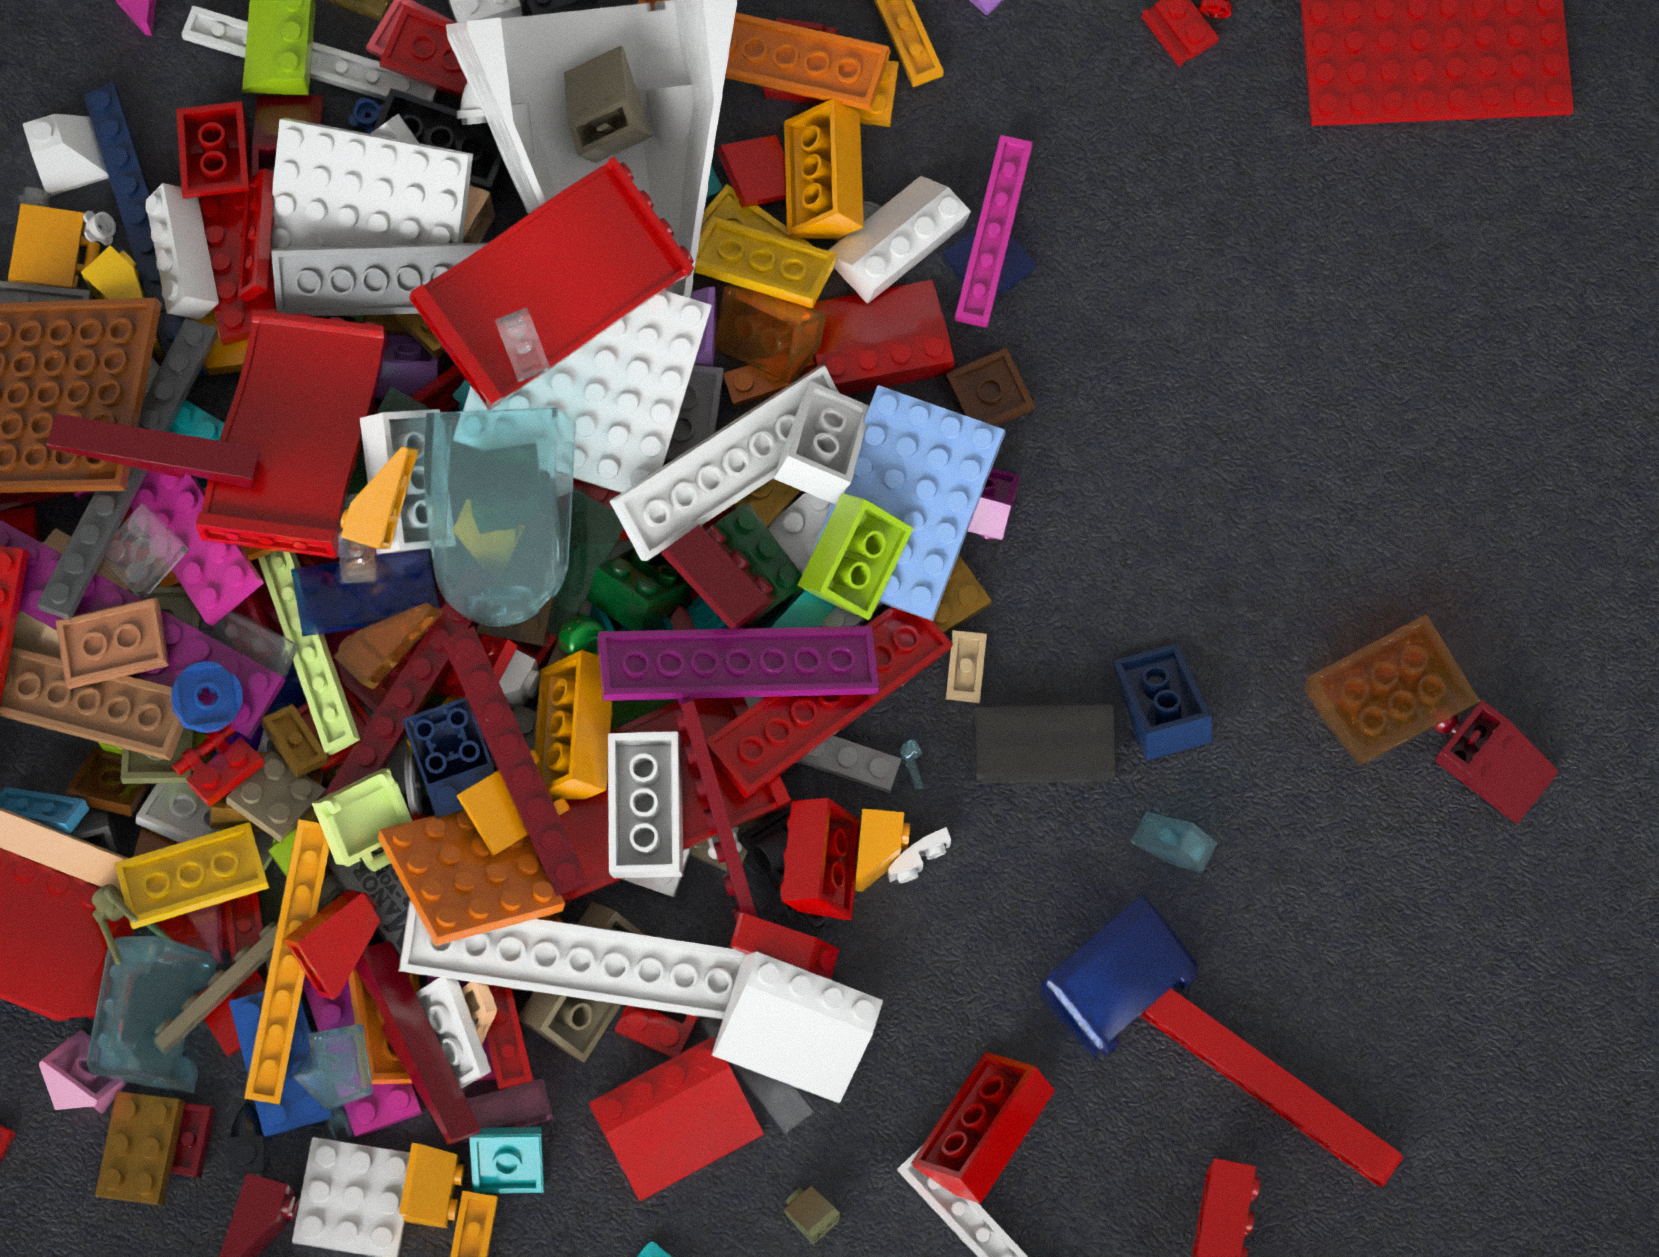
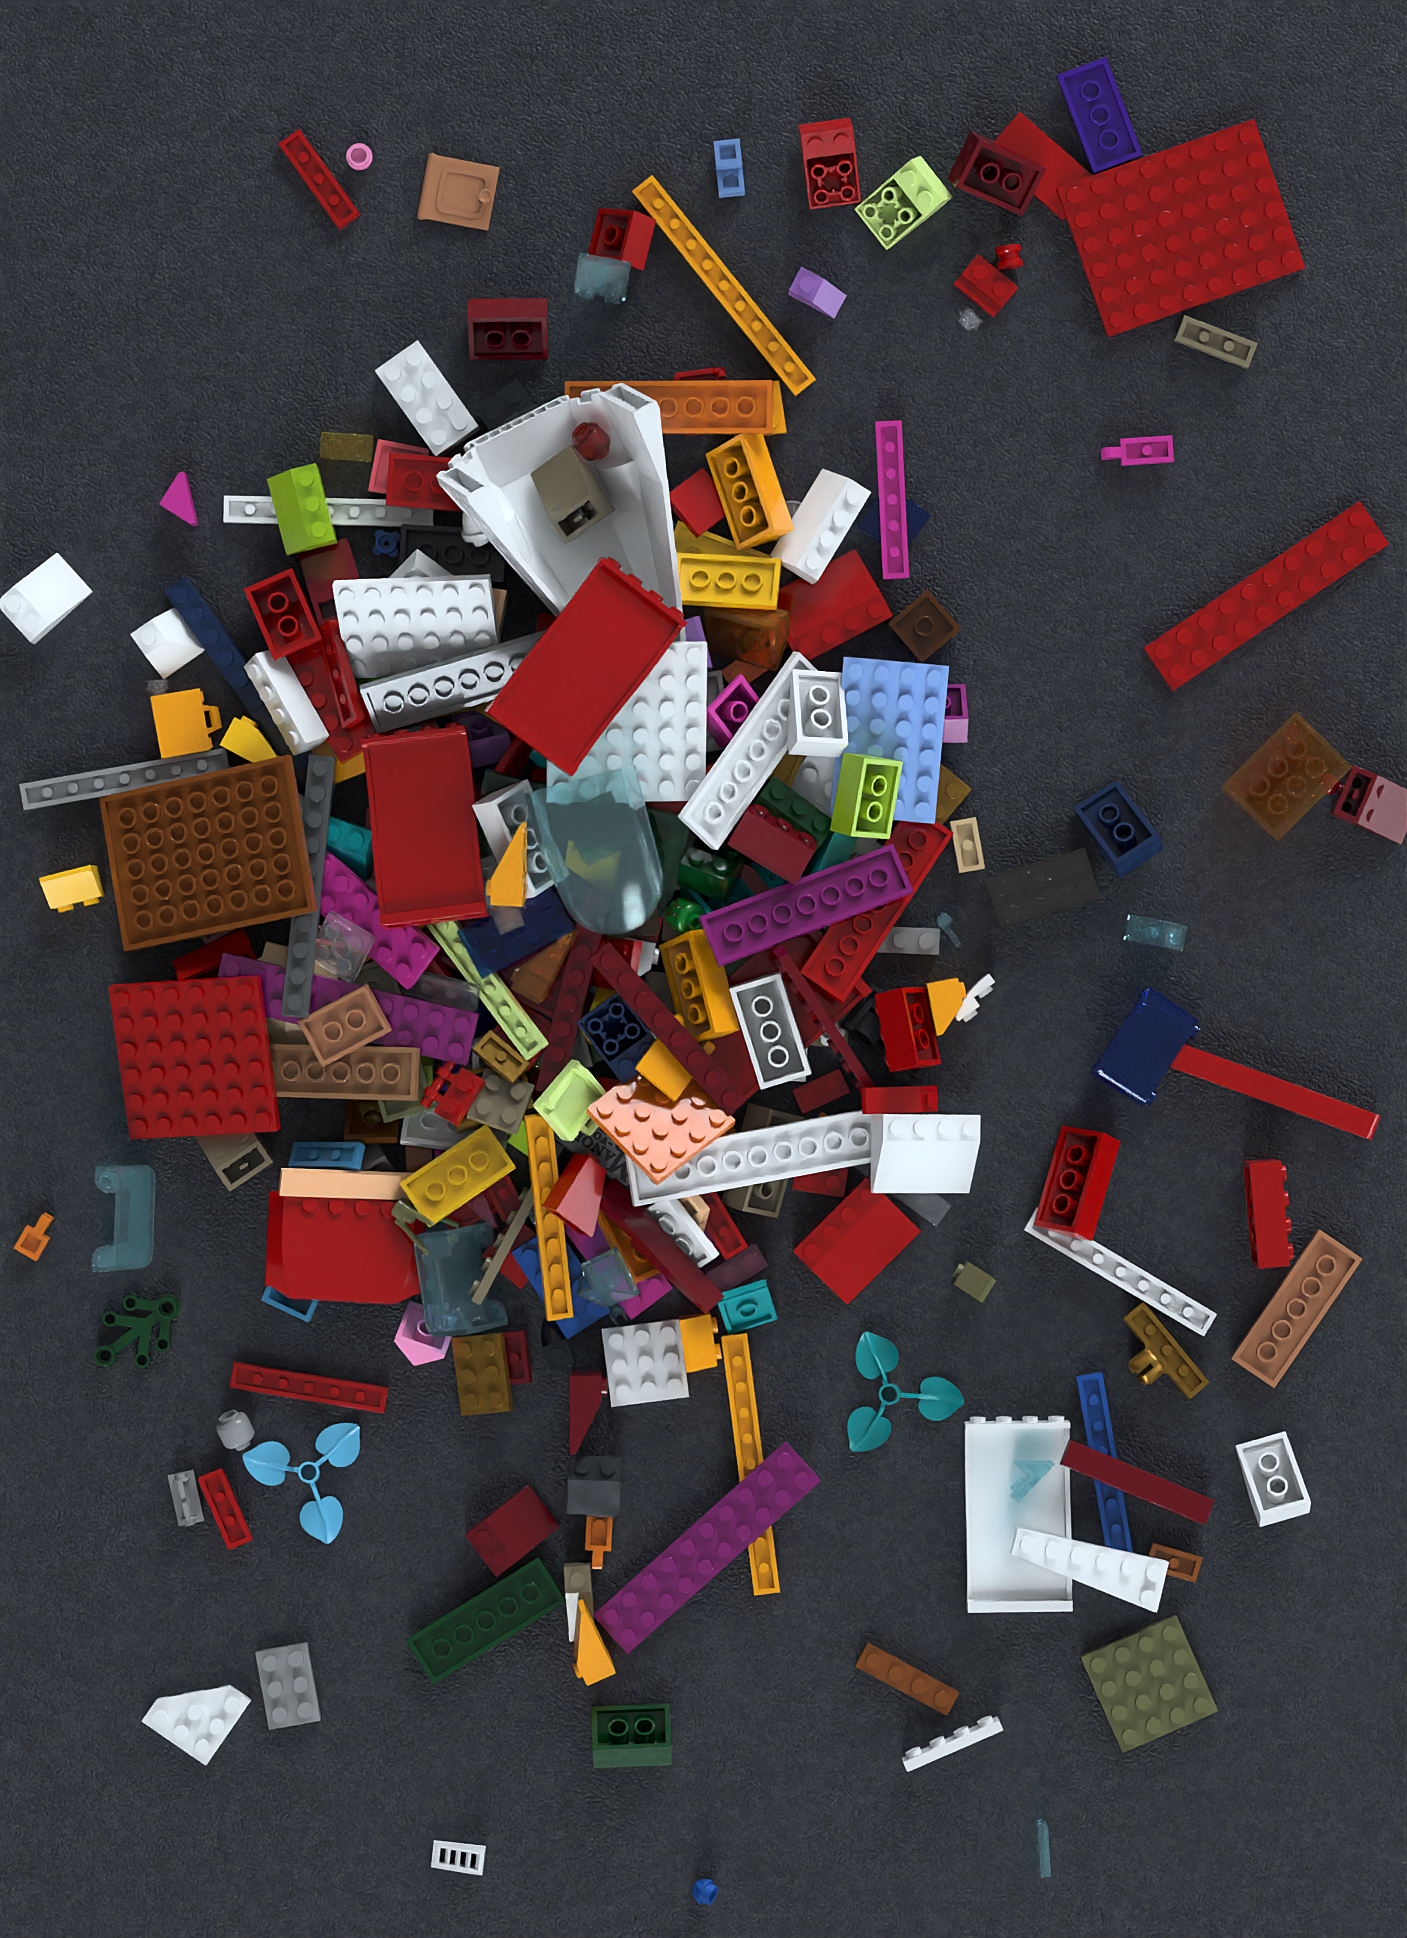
camera: 15 degrees left, 15 degrees up
dark red slope [47,413,260,489] -> none
white plate [83,211,116,246] -> none
blue plate [170,661,243,733] -> none
light grey wheel [404,754,422,817] -> none
clear slope [494,307,551,382] -> none
none -> clear red head [572,422,611,461]
none -> dark pink slope [706,674,760,748]
none -> red plate [792,1069,850,1114]
none -> clear plate [958,307,982,331]
none -> dark pink plate [1101,435,1174,466]
none -> red plate [1143,501,1389,691]
none -> dark tan plate [1174,315,1258,369]

